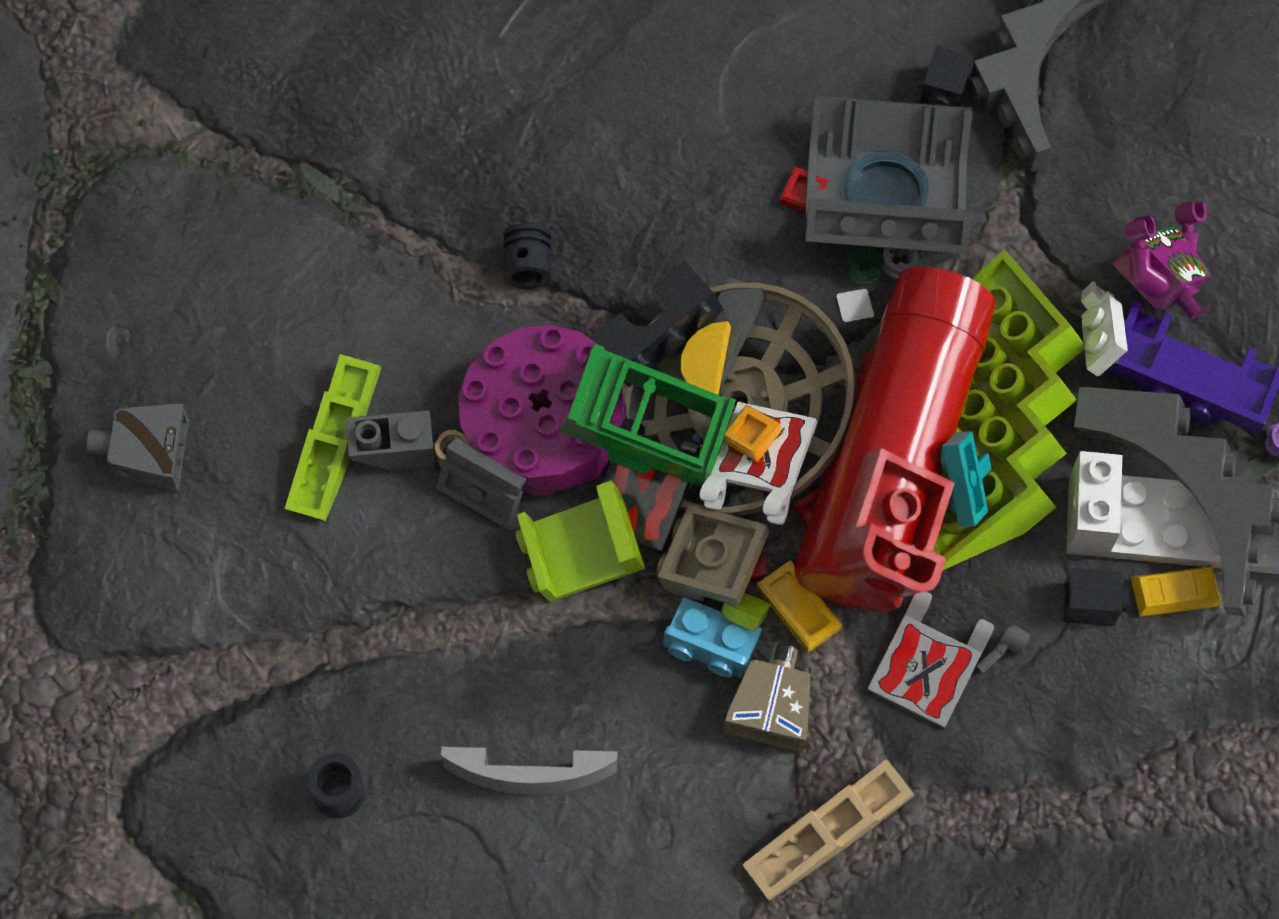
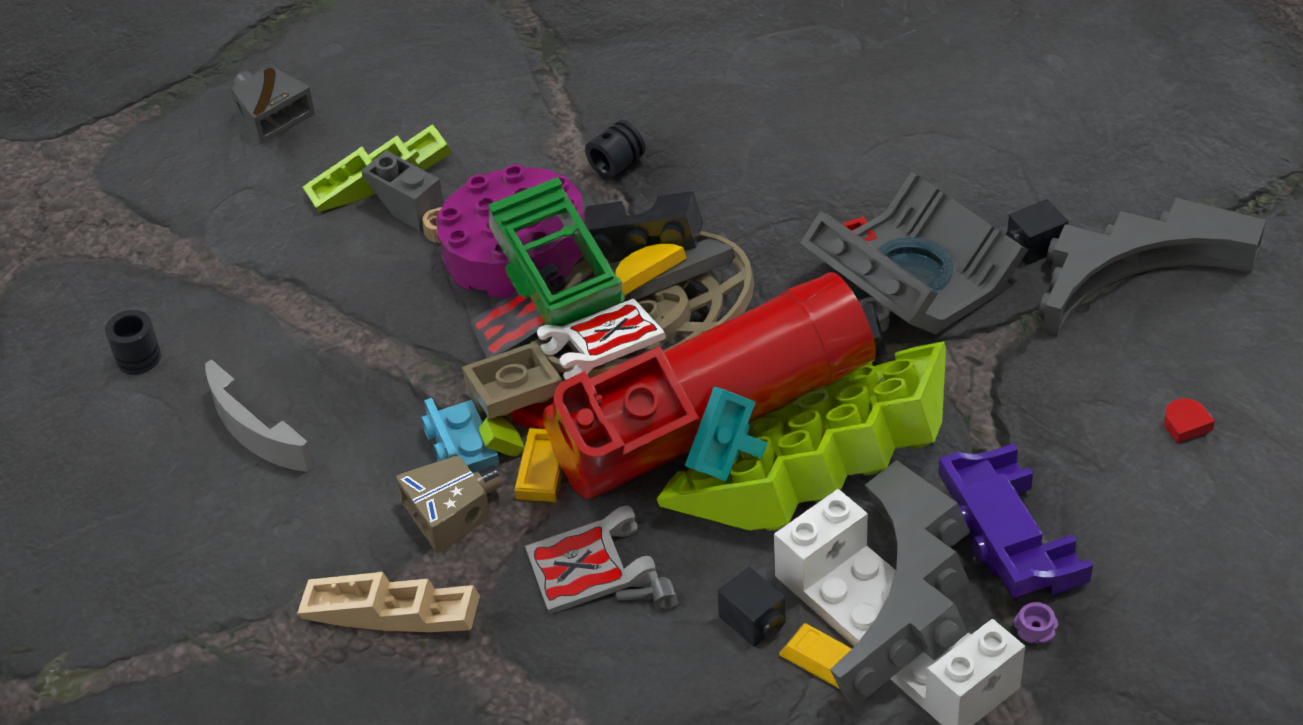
camera: 50 degrees right, 20 degrees down
dark grey plate [436,438,527,528] -> none
lime panel [516,480,645,603] -> none
light orange tile [723,404,782,462] -> none
white hinge [1081,282,1128,377] -> none
magenta torso [1113,201,1210,320] -> none
none -> red tile [1164,398,1215,443]

